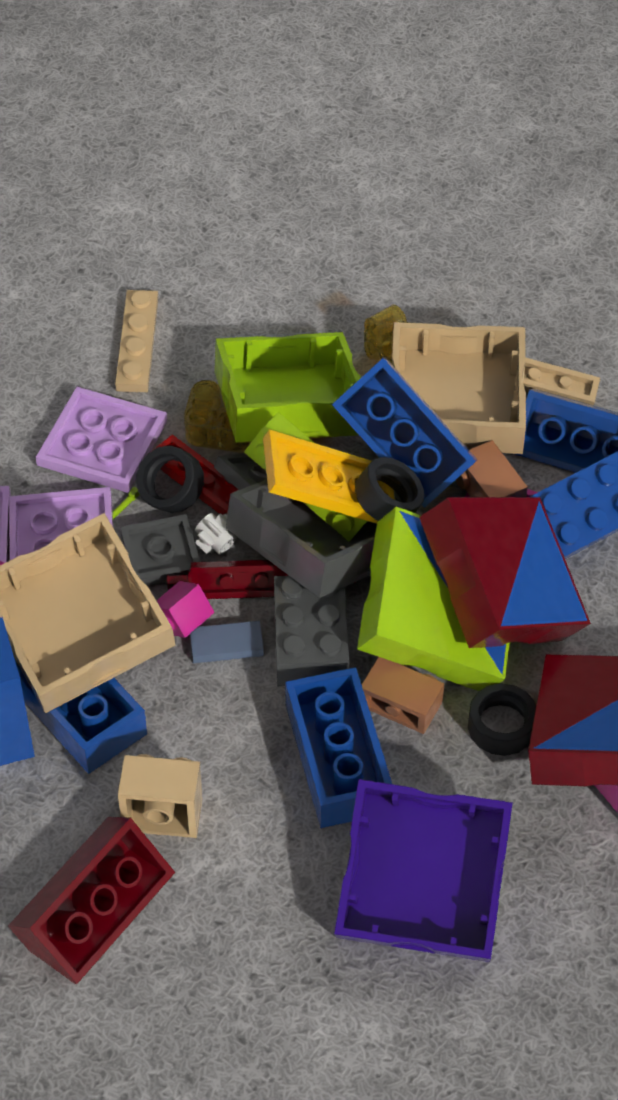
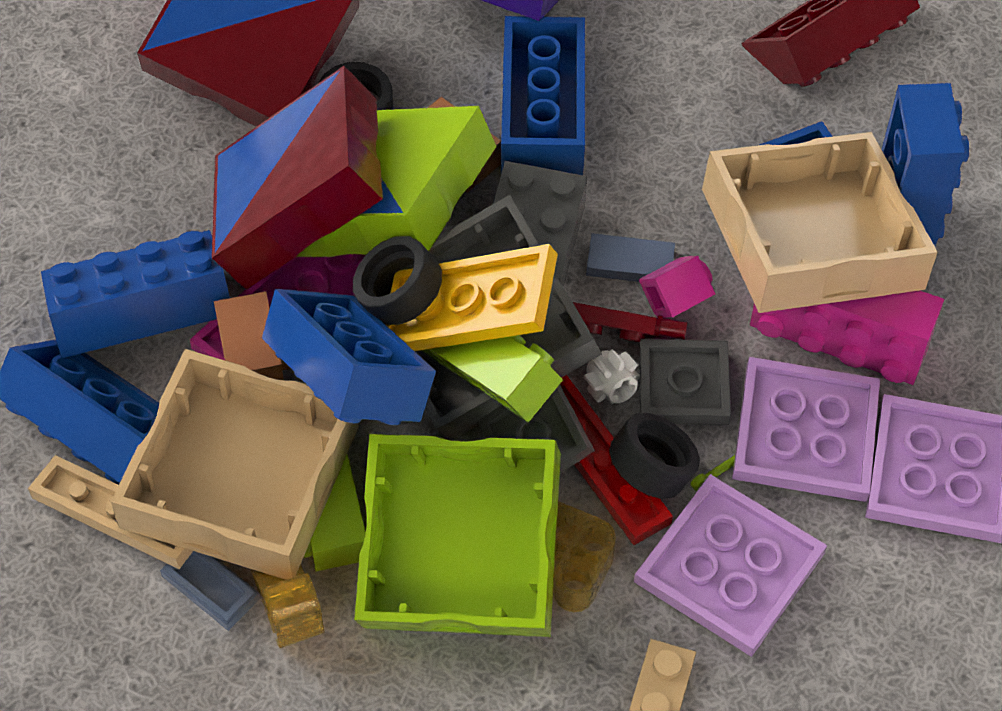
camera: 165 degrees left, 5 degrees up
tan brick [118,754,203,838] -> none

